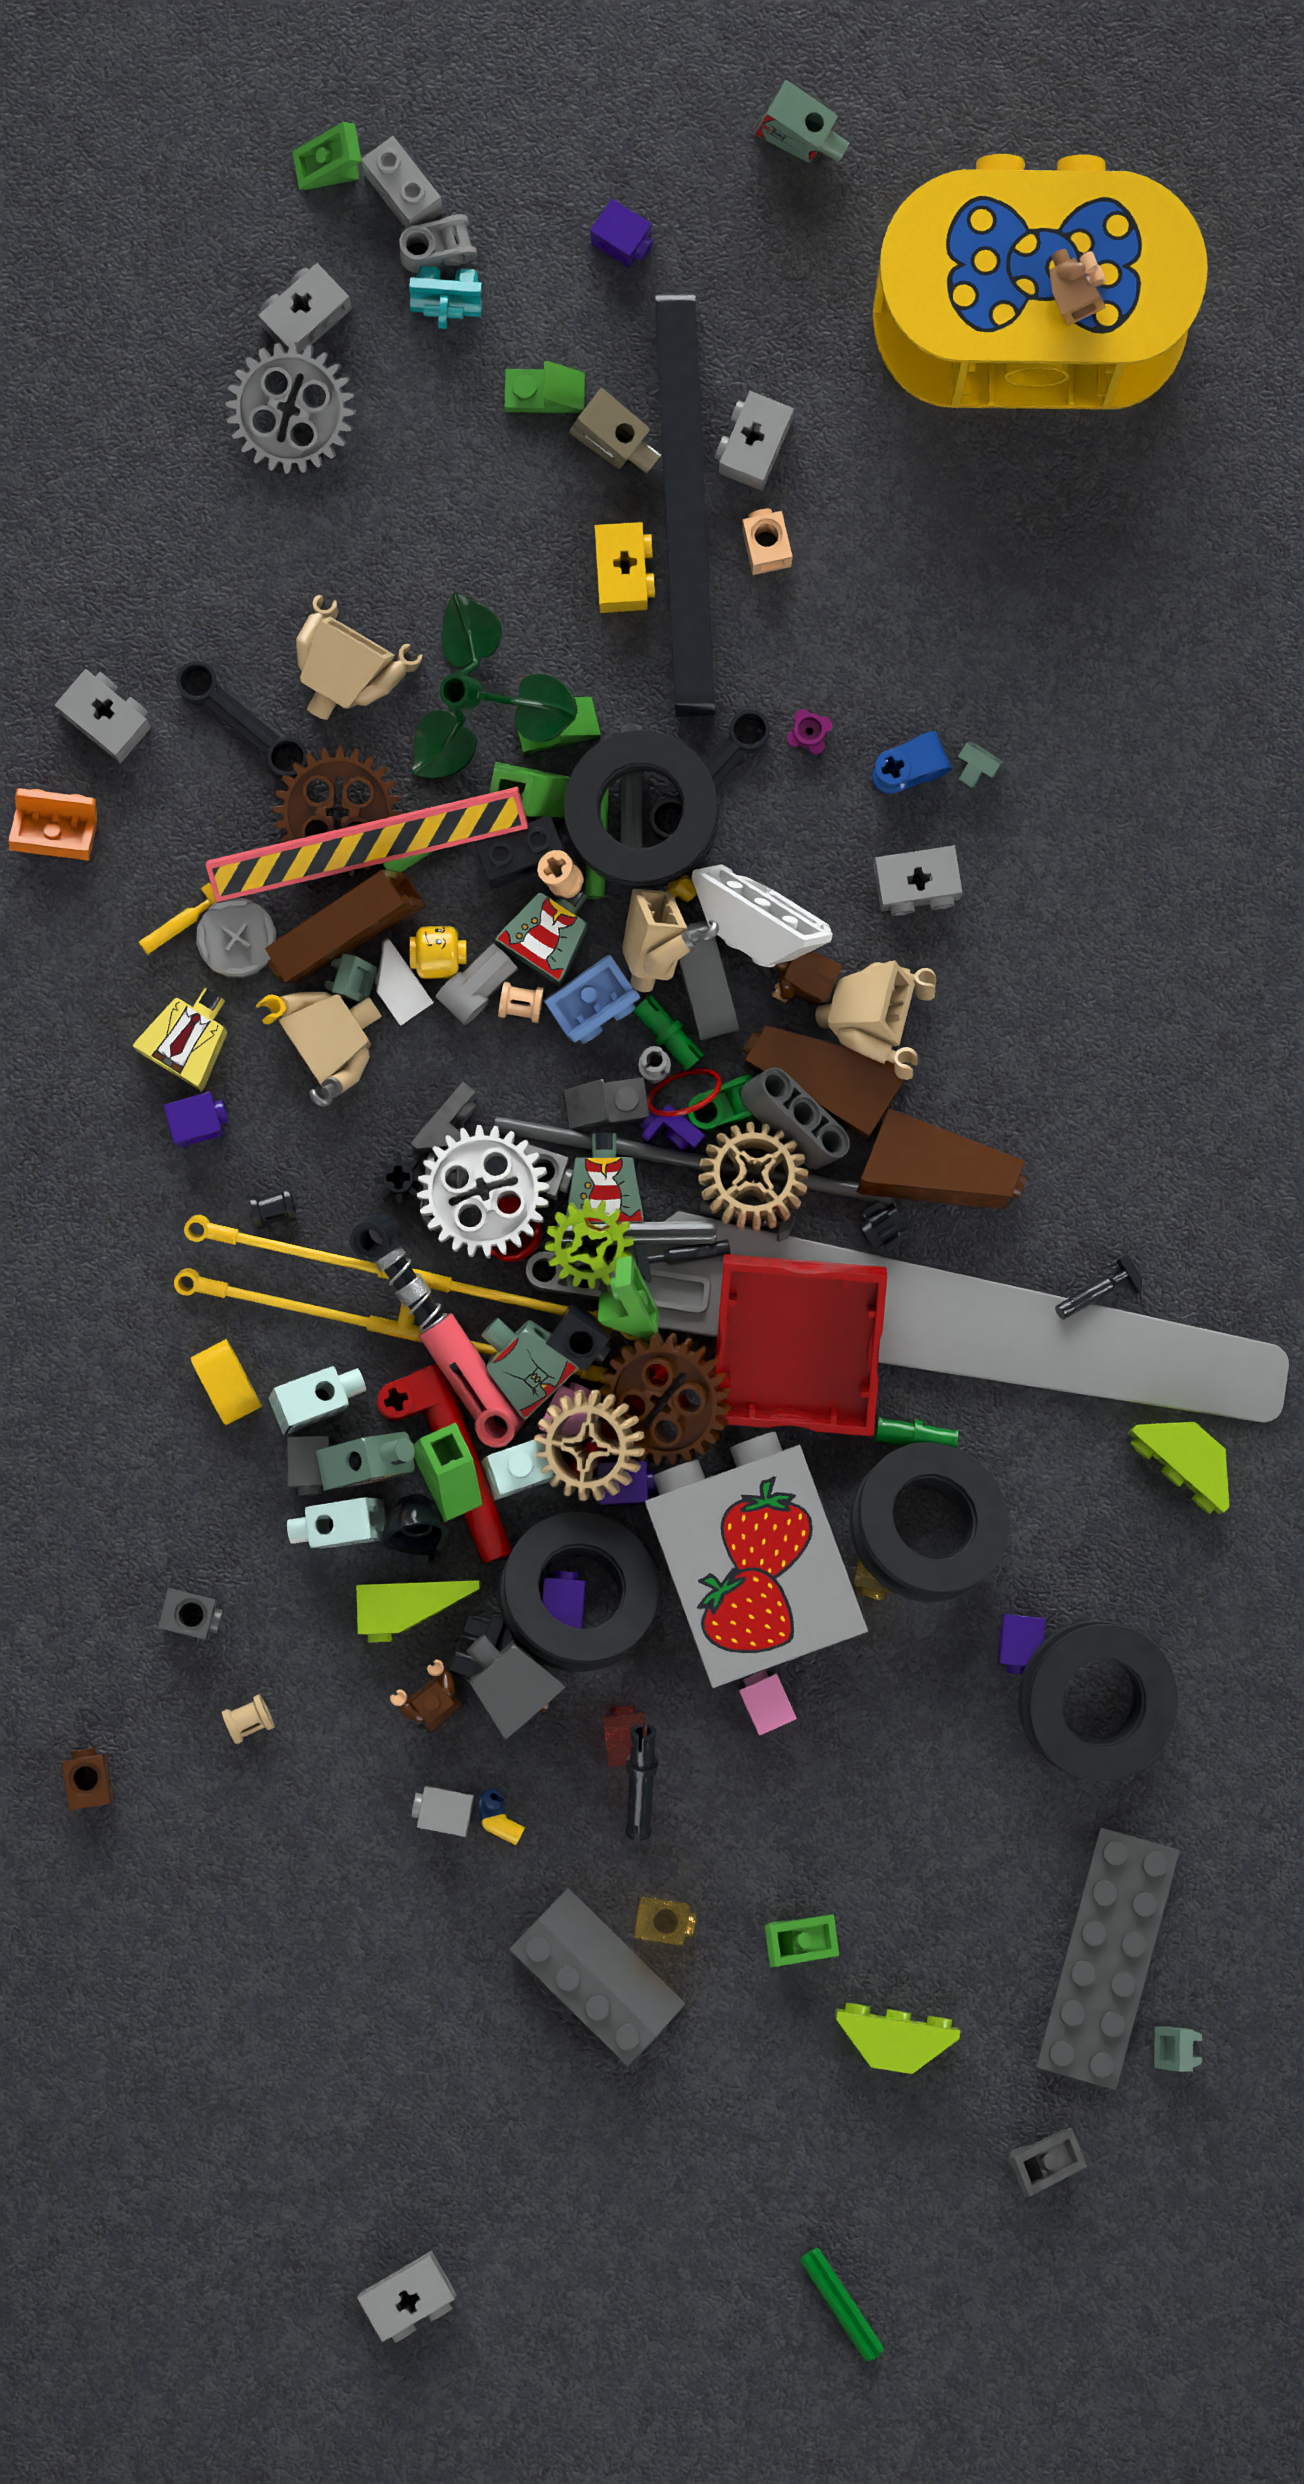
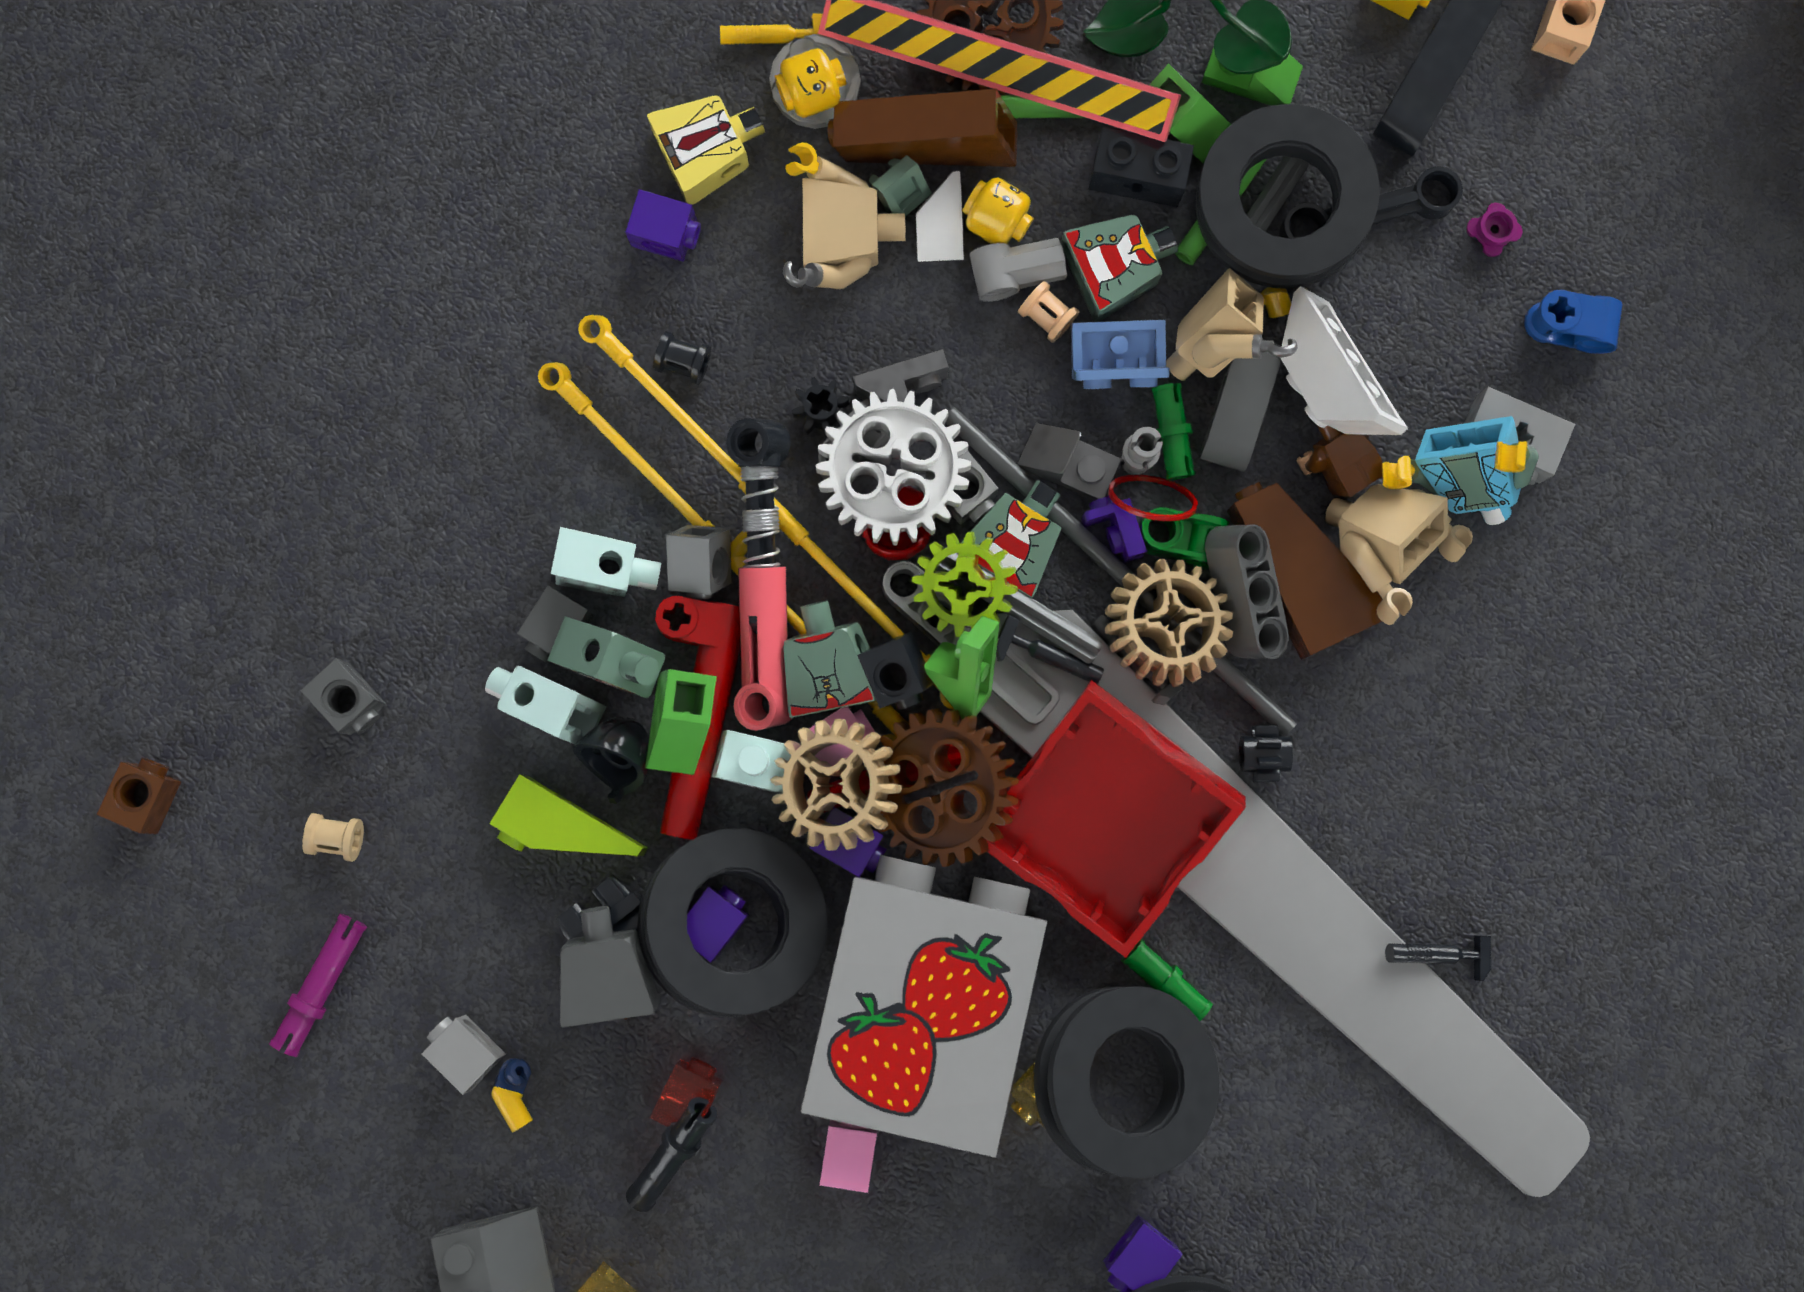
camera: 30 degrees right, 0 degrees up
yellow beam [190,1339,262,1426] -> none
reddish brown piece [390,1660,463,1732] -> none
light nougat bush [537,850,584,898] -> none
reddish brown slope [856,1108,1027,1209] -> none
sand green tile [958,741,1004,788] -> none
lime slope [1128,1422,1229,1514] -> none
none -> magenta pin [269,913,367,1057]
none -> dark grey brick [666,525,732,600]
none -> yellow head [774,48,847,118]
none -> torso [1382,416,1539,525]

